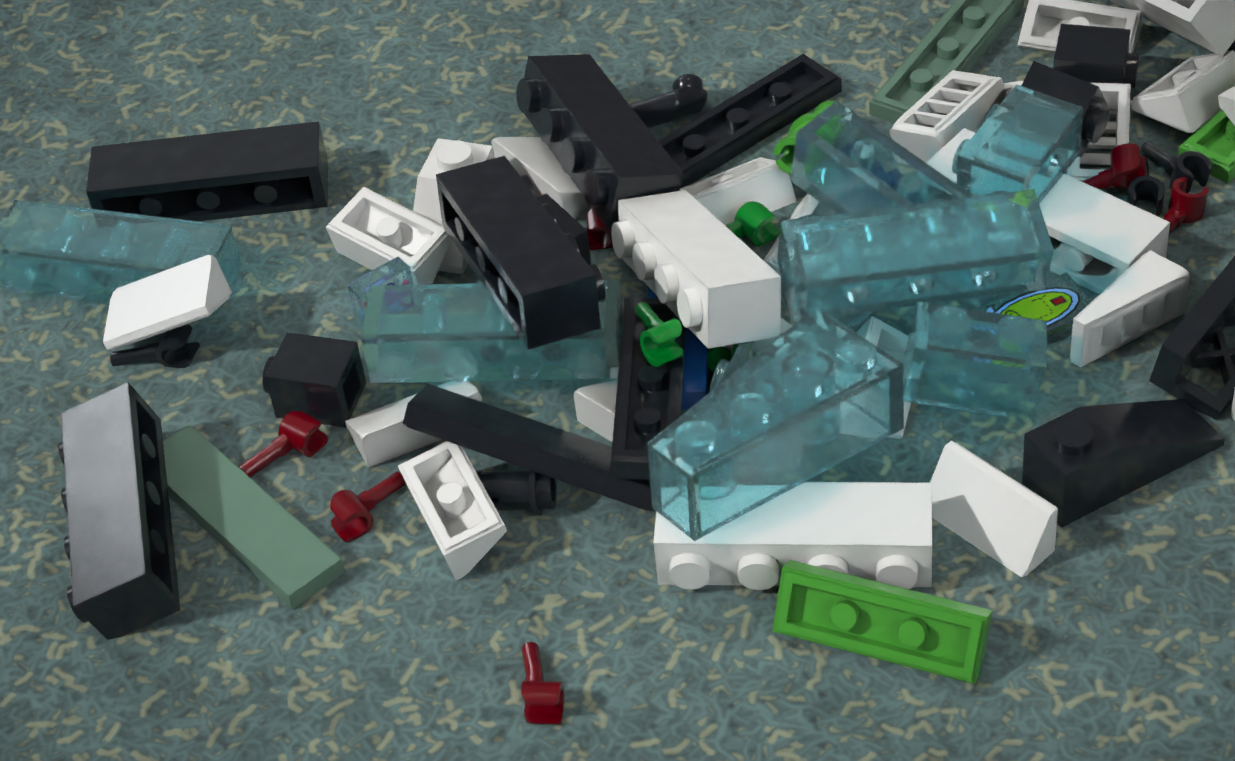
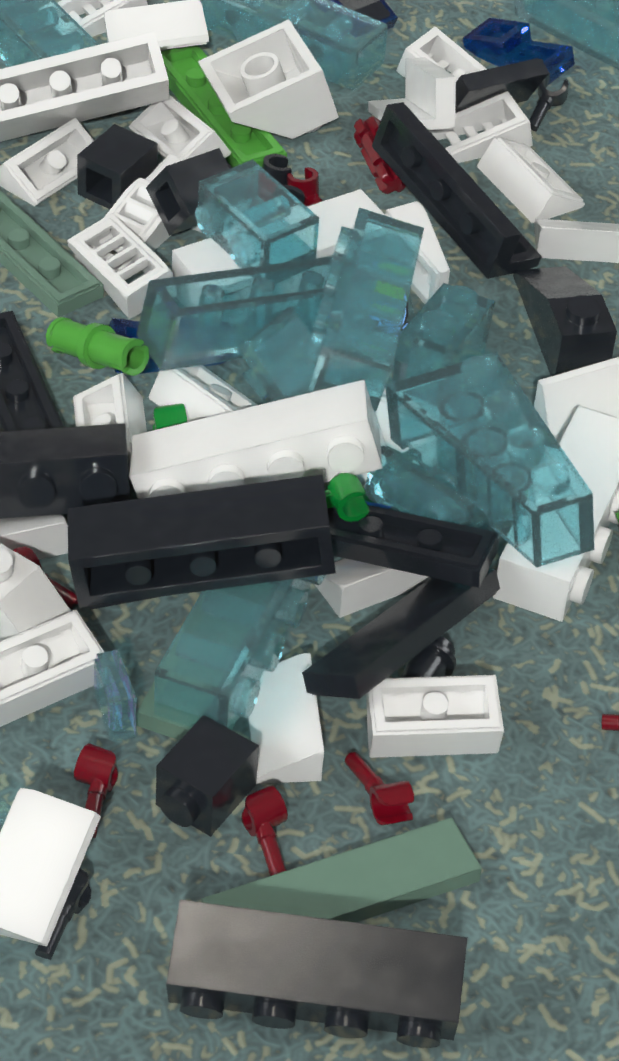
camera: 80 degrees left, 0 degrees up
none -> dark red hand [74,743,118,838]

